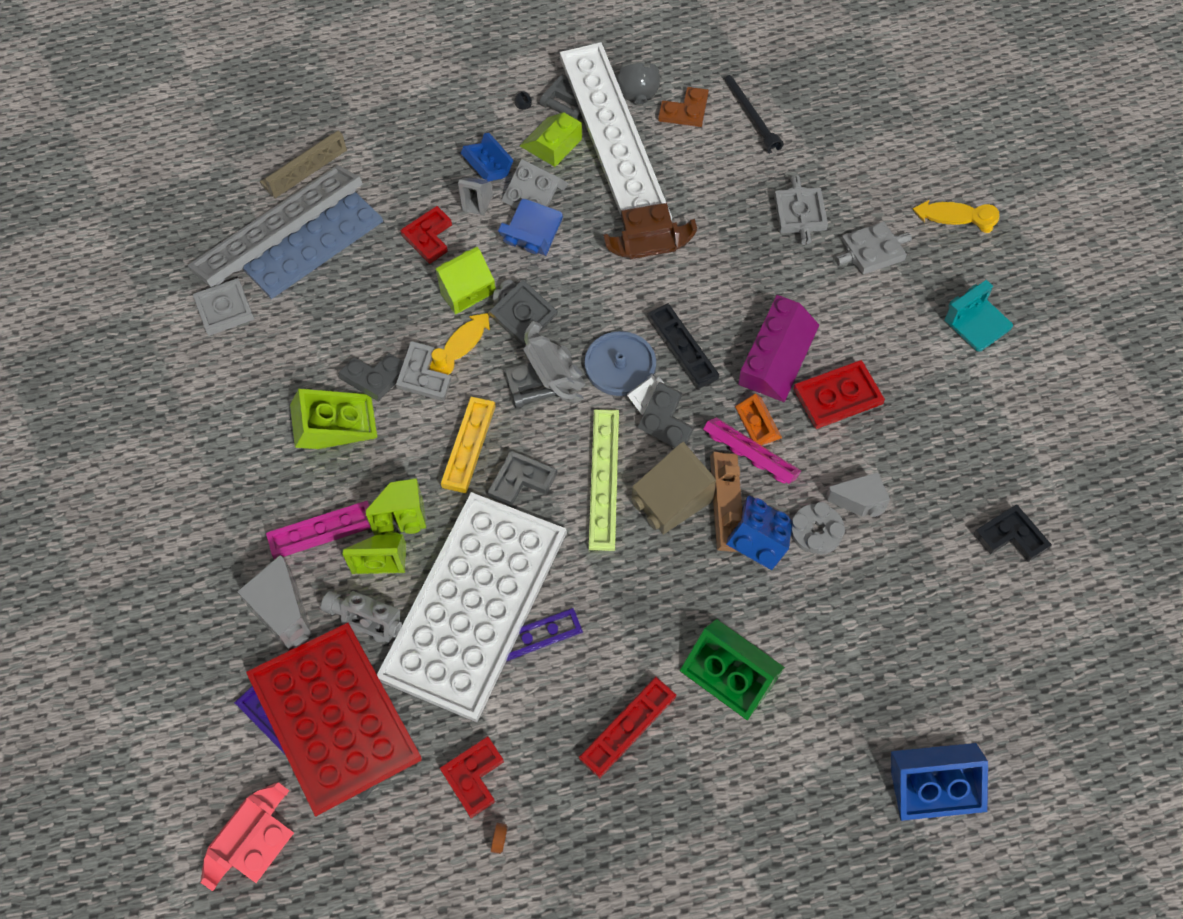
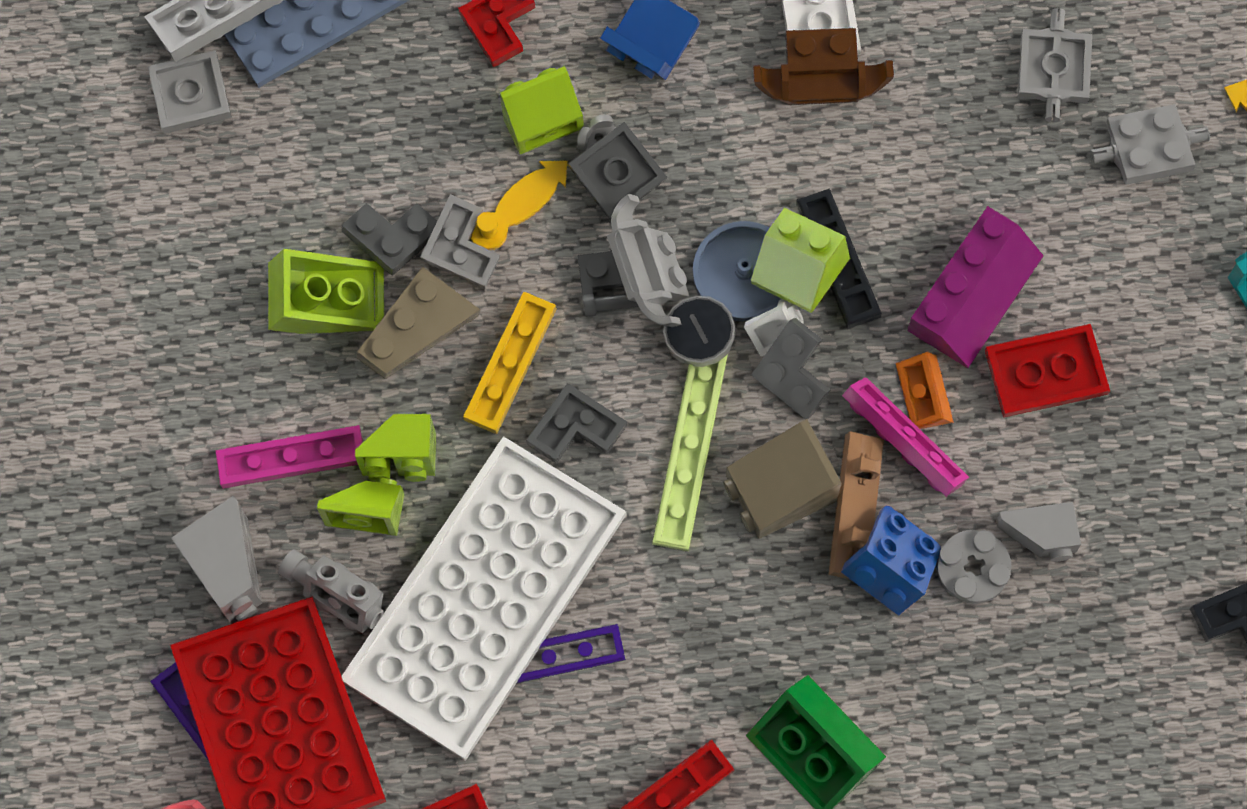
camera: 10 degrees right, 10 degrees up
none -> dark tan wedge [357,267,480,379]
none -> black tile [663,296,736,367]
none -> lime slope [751,207,850,313]

